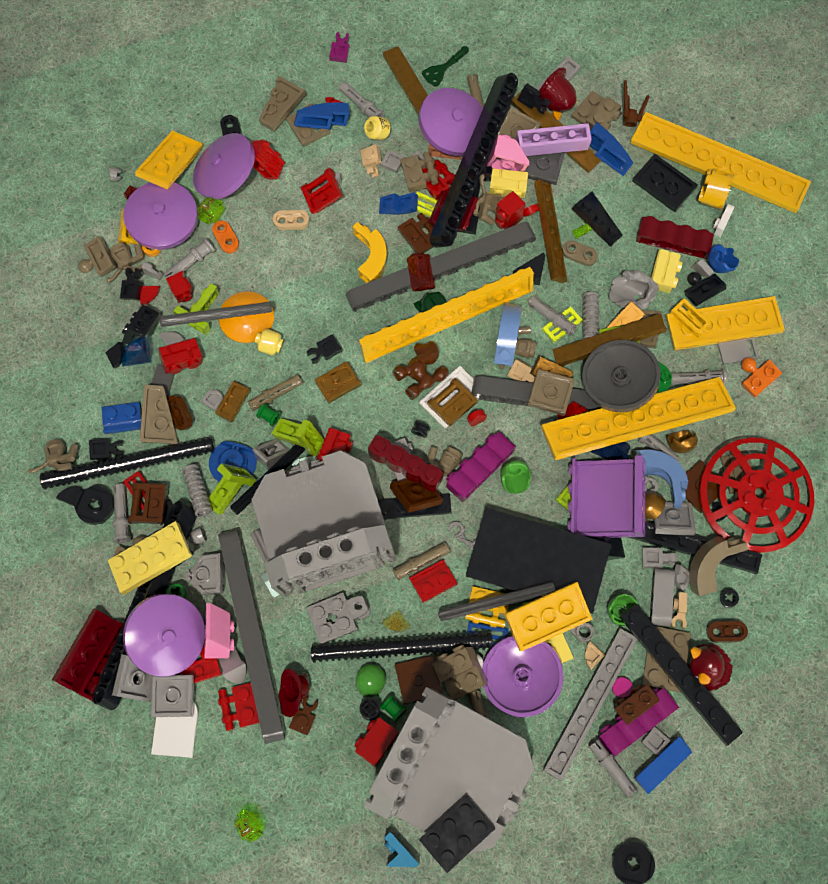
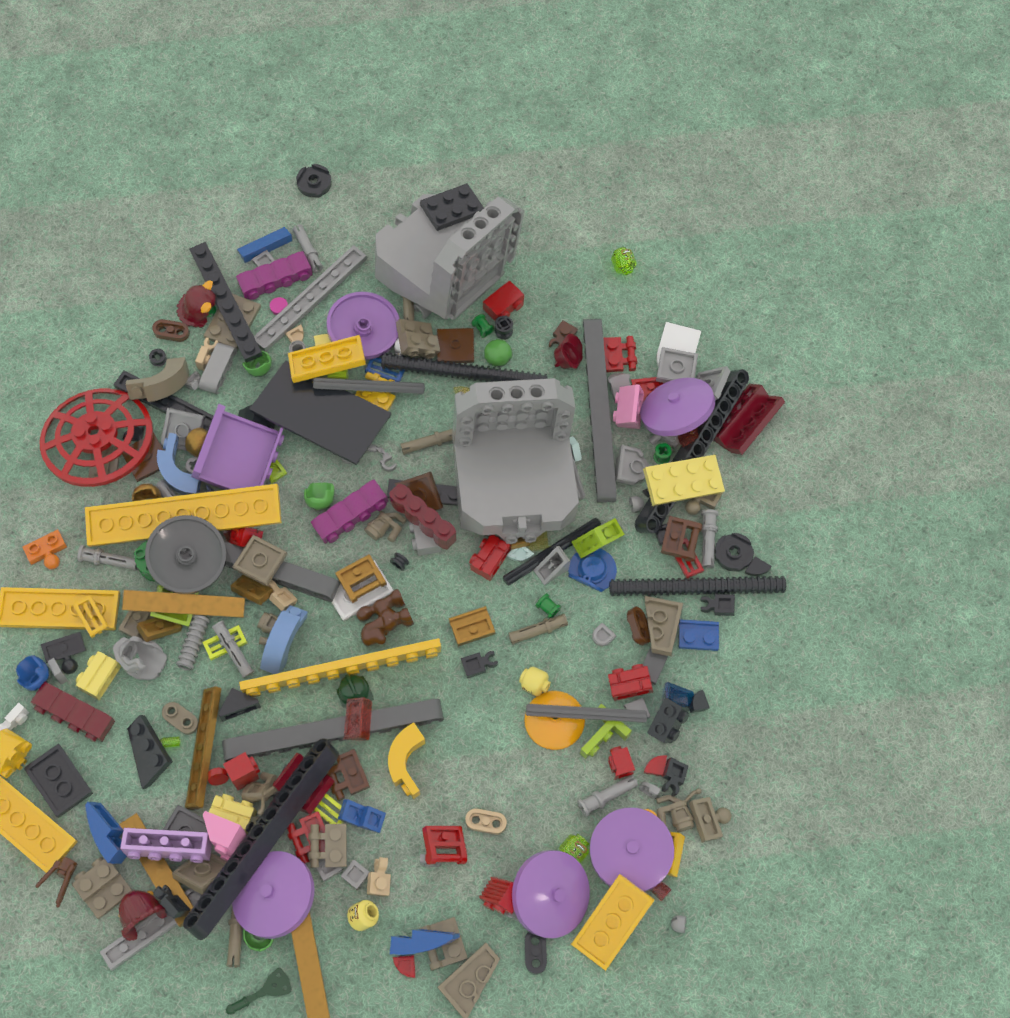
camera: 170 degrees left, 5 degrees down
dark tan piece [28,439,78,474] -> none
light grey piece [182,464,212,517] -> none
orange plate [212,221,239,254] -> none
pearl gold plate [215,381,250,423] -> none
lime bracket [271,418,324,457] -> none
light grey pin [339,82,385,117] -> none
red plate [409,559,458,603] -> none
red tile [467,409,487,426] -> none
reddish brown bracket [614,684,659,725] -> none
light grey plate [642,548,677,569] -> none
light grey piece [718,337,759,364] -> none

